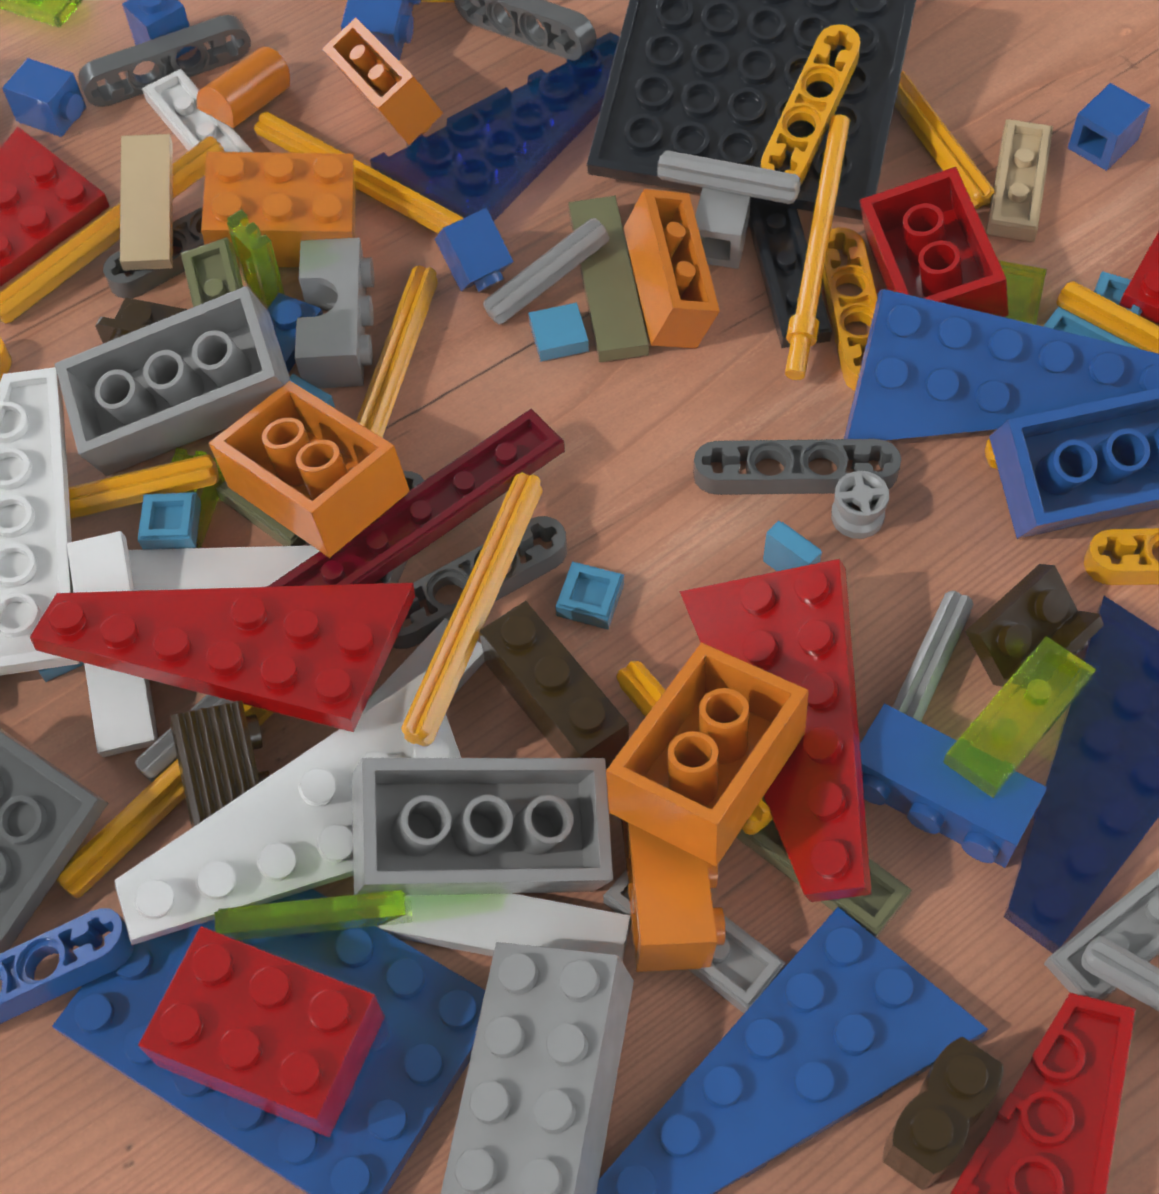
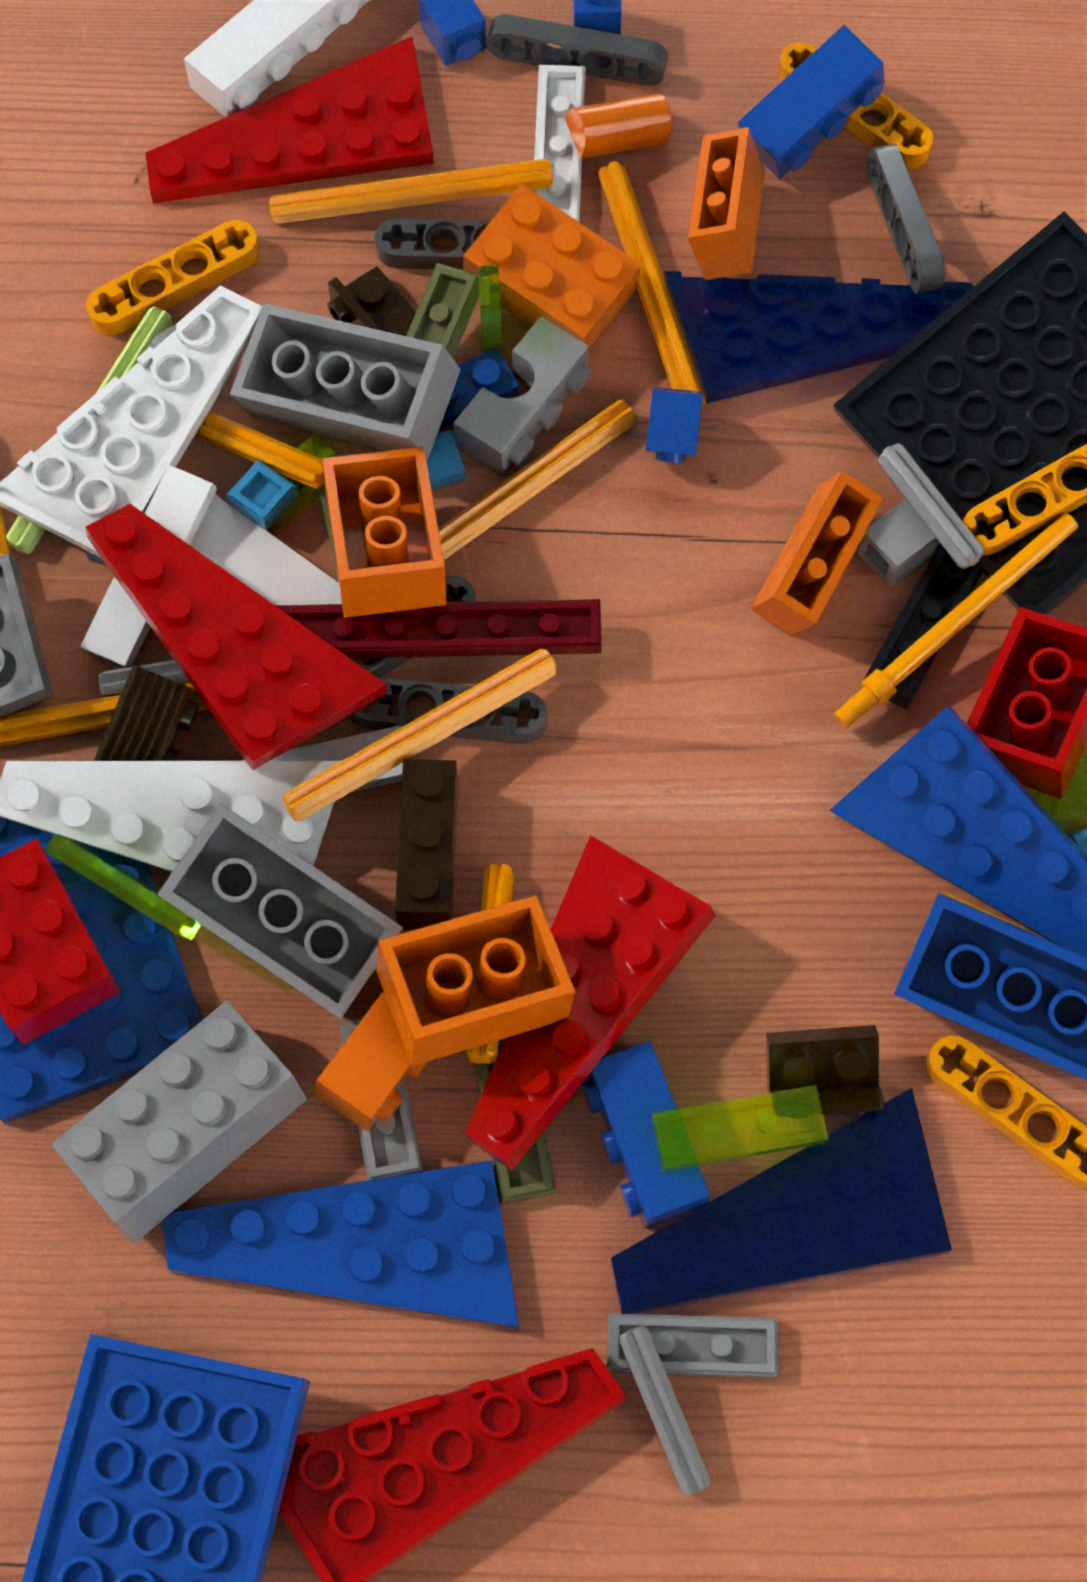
camera: 35 degrees right, 10 degrees up
tan tile [120,134,173,271] -> none
white tile [379,893,630,962] -> none
light grey axle [483,218,610,324] -> none
dark azure tile [529,303,589,362] -> none
dark azure tile [555,561,624,630] -> none
olive tile [568,196,649,362] -> none
dark grey beam [693,439,901,495] -> none
dark azure tile [763,521,822,571] -> none
light orange beam [822,227,877,391] -> none
light grey wheel [831,471,889,539] -> none
dark brown brick [883,1037,1003,1190] -> none
light grey axle [892,591,973,722] -> none

